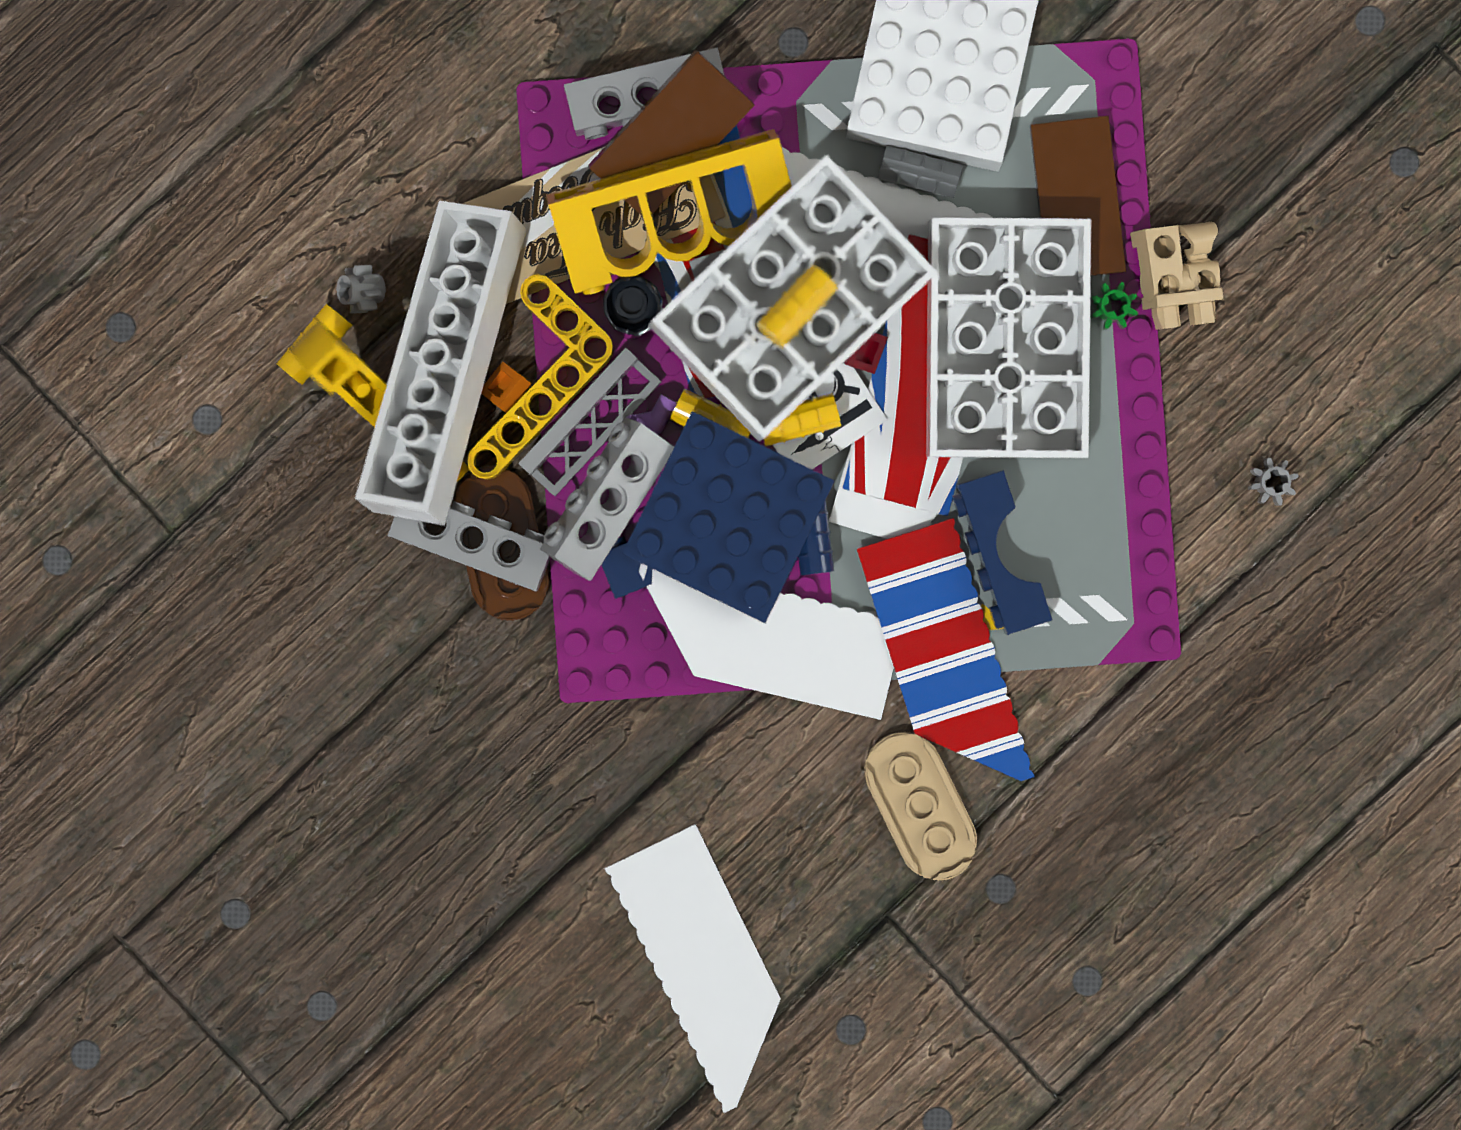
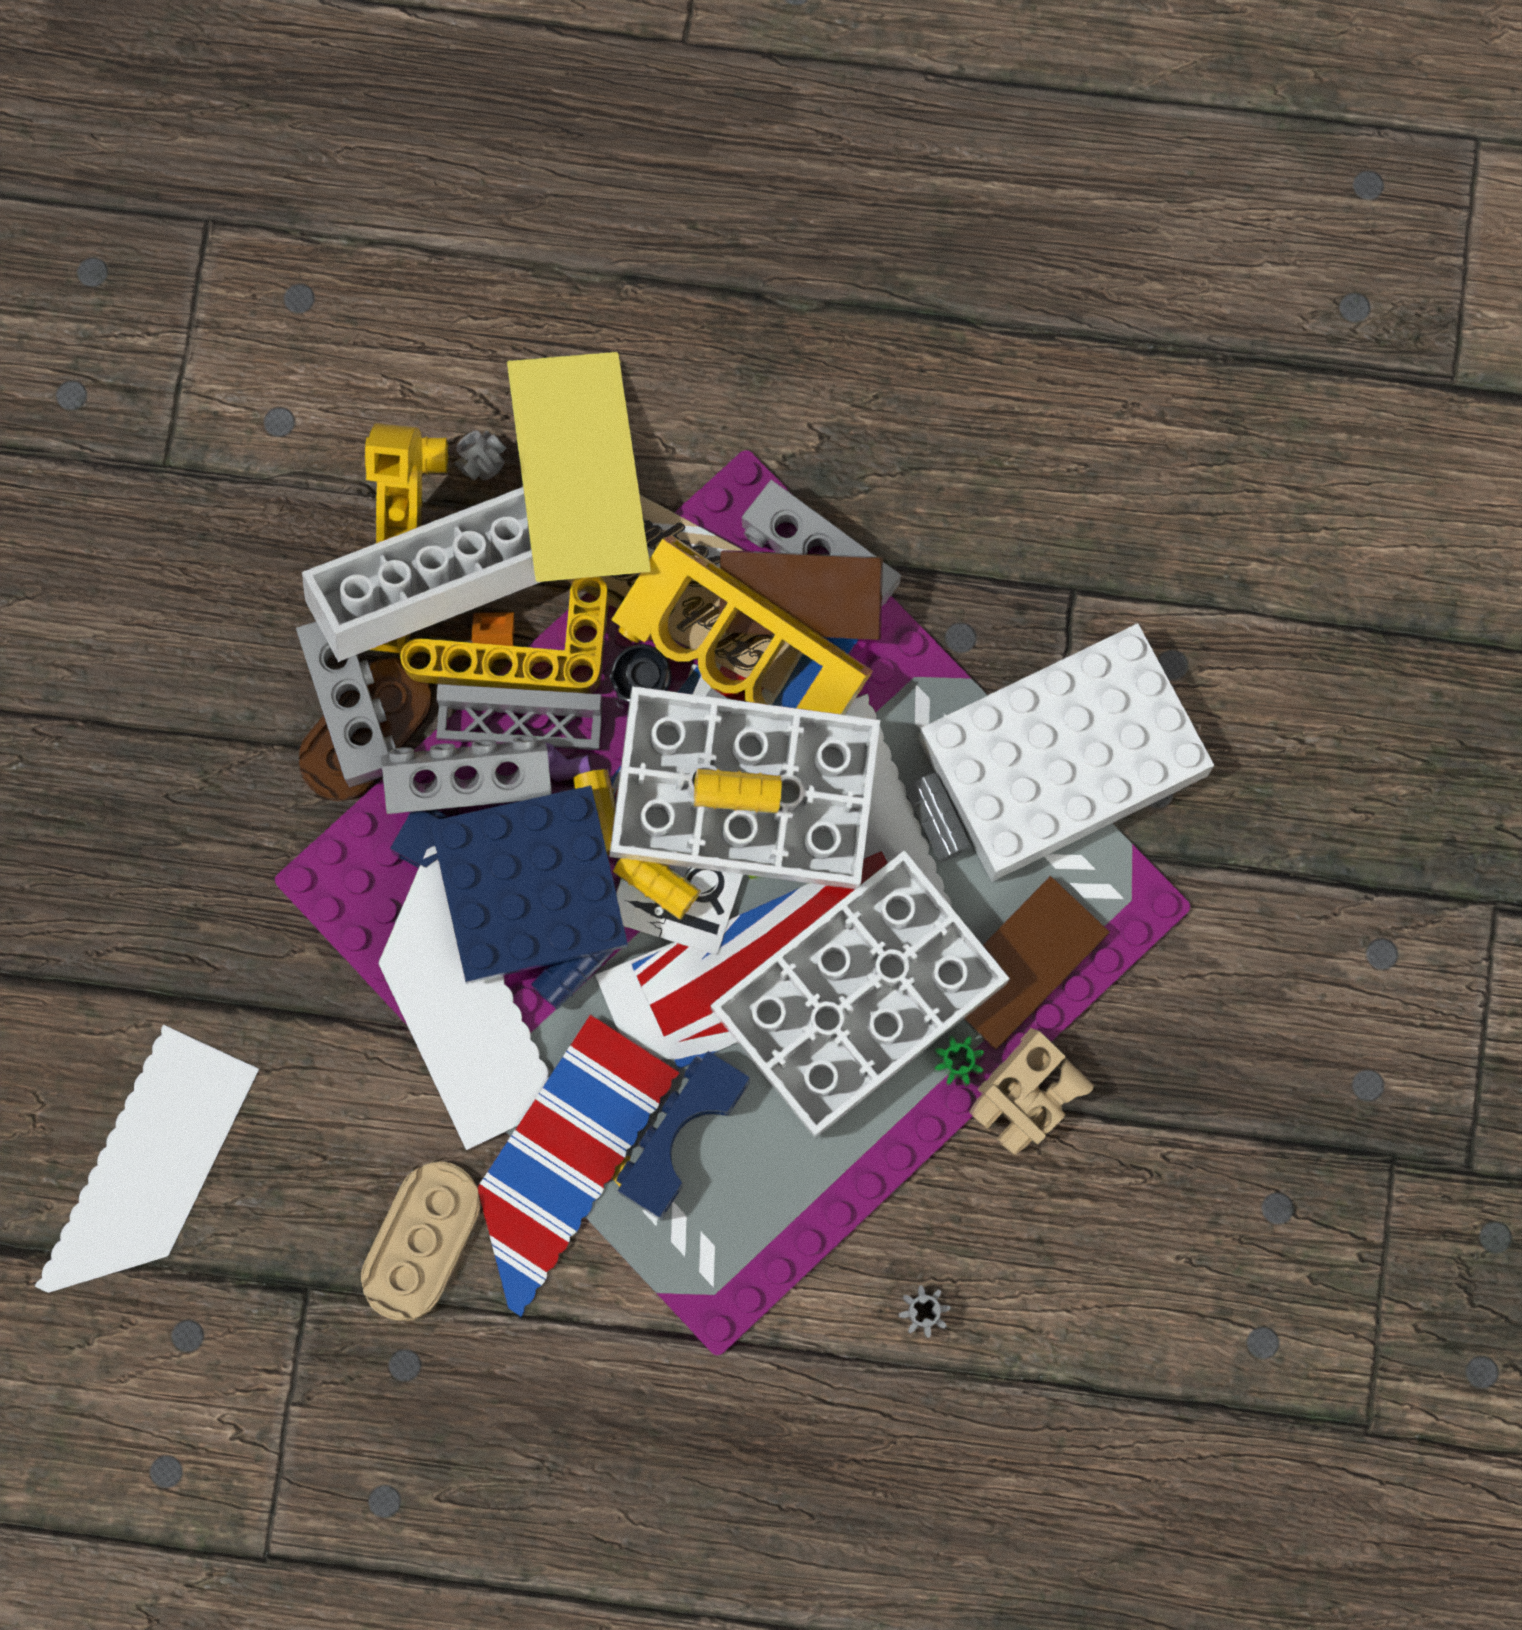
camera: 50 degrees right, 10 degrees down
dark red plate [843,333,888,374] -> none
none -> light yellow sticker [507,352,651,582]

